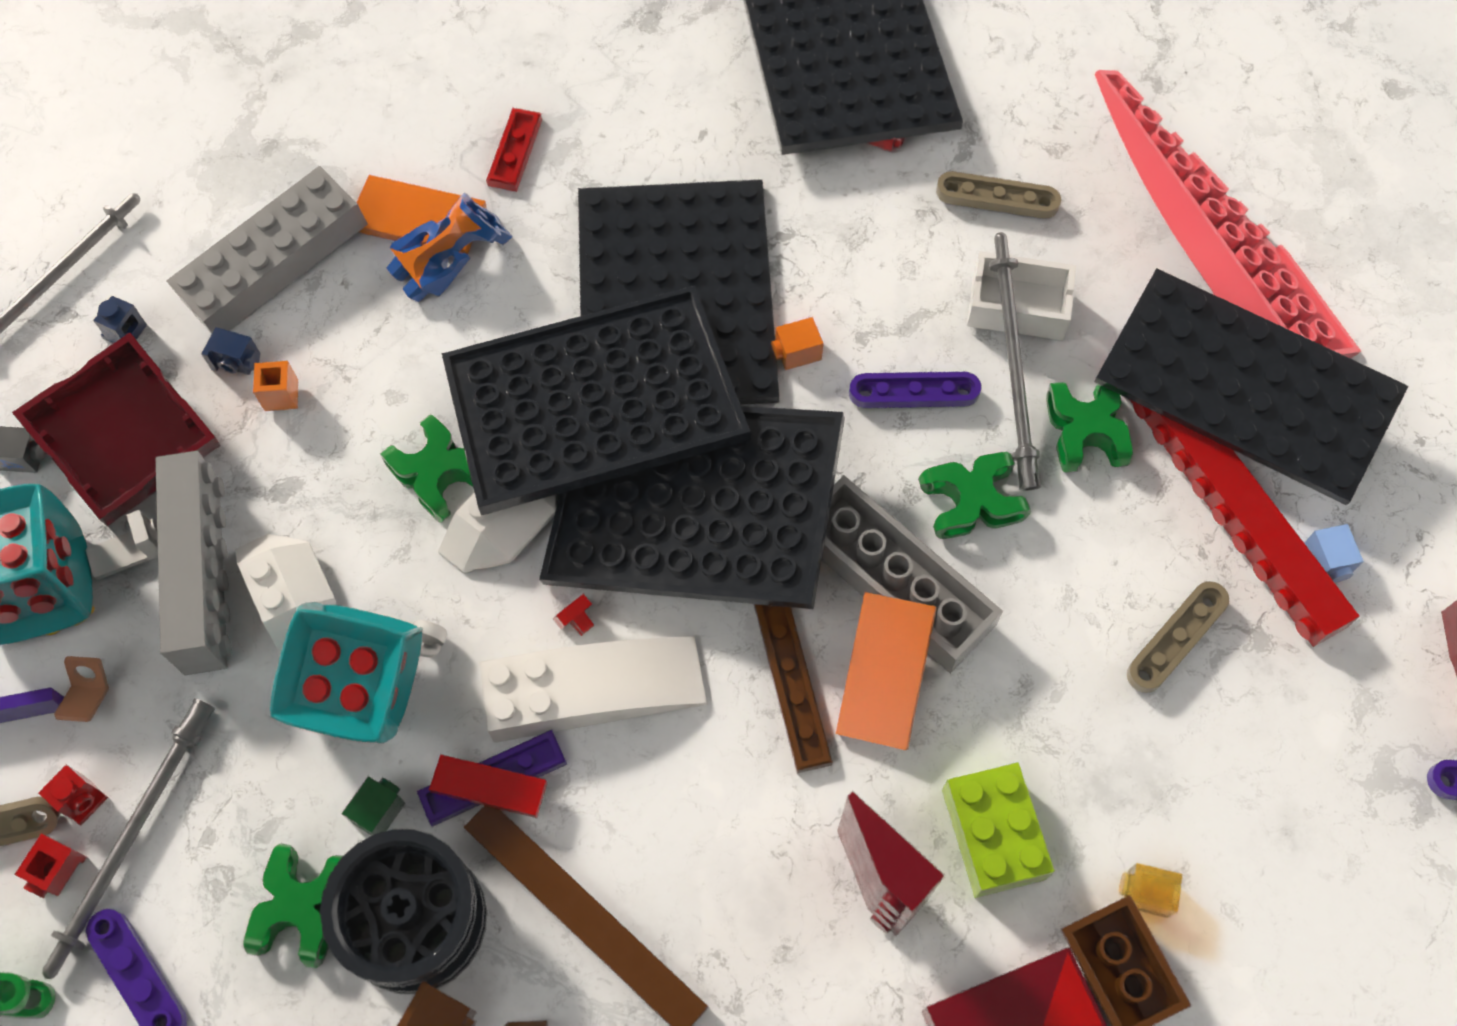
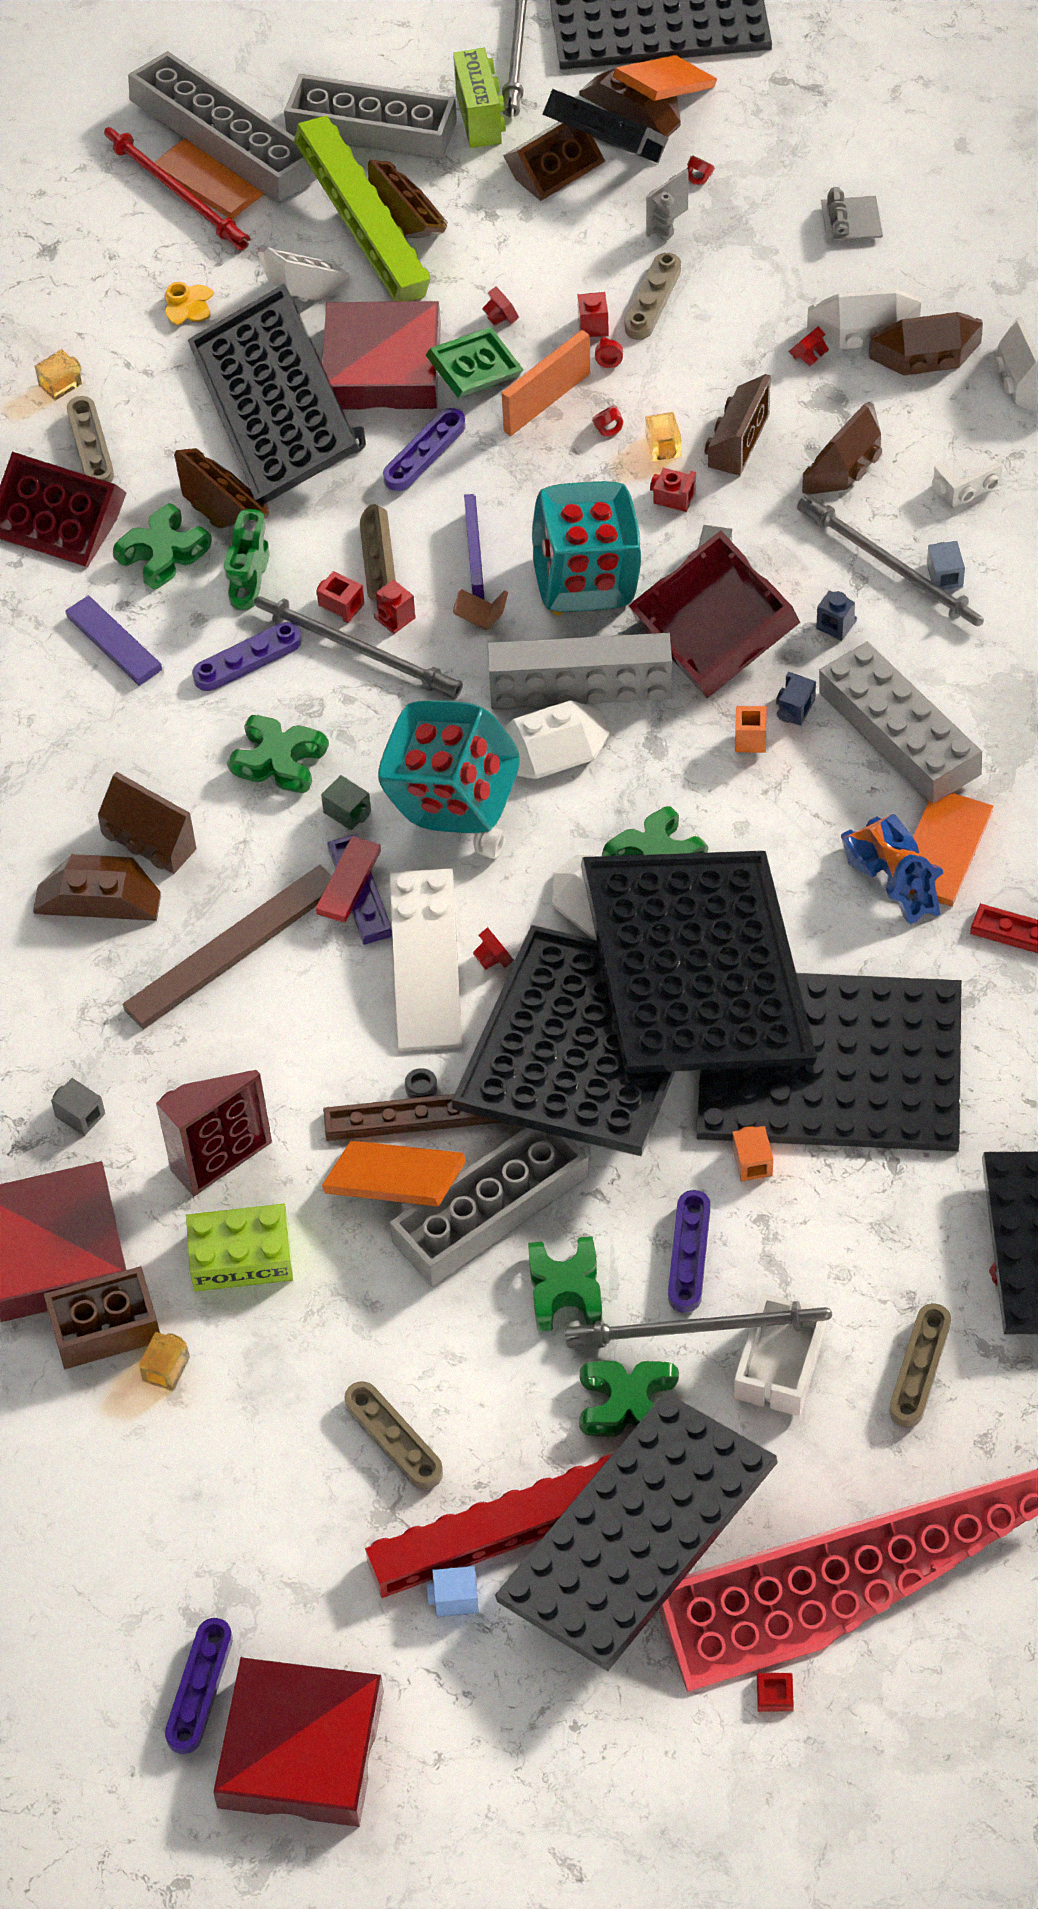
camera: 100 degrees right, 10 degrees down
white bracket [86,510,158,580] -> none
black wheel [320,829,487,994] -> none
none -> black tile [405,1068,437,1098]
none -> red tile [757,1673,794,1712]
none -> sand blue brick [927,541,965,590]

